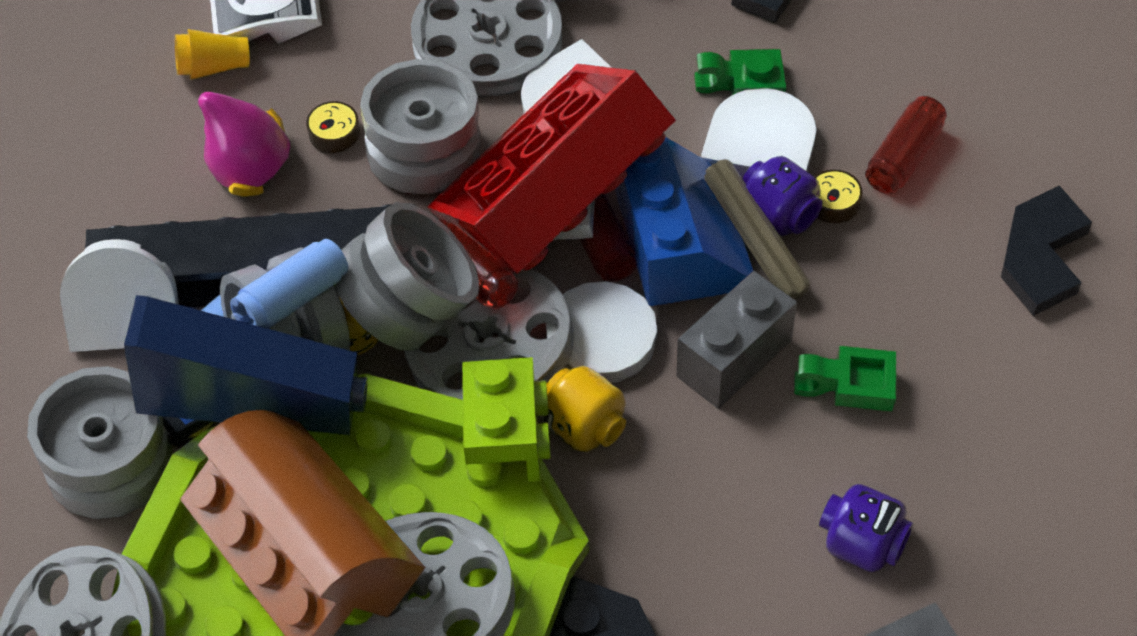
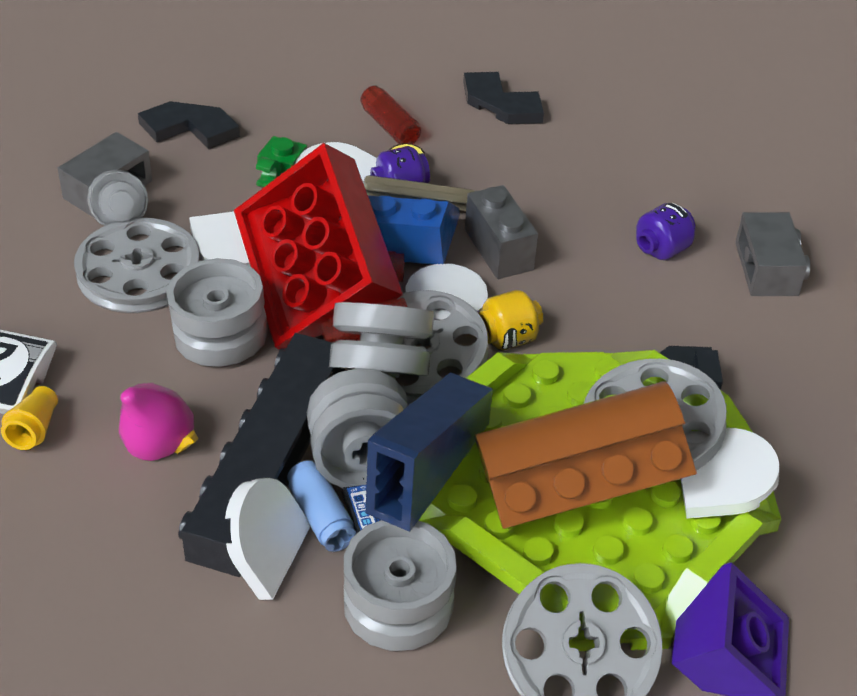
camera: 70 degrees left, 10 degrees down
light blue piece [230,239,348,329] -> none
tile [306,101,360,153] -> none
lime bracket [462,357,551,482] -> none
green plate [794,346,896,412] -> none

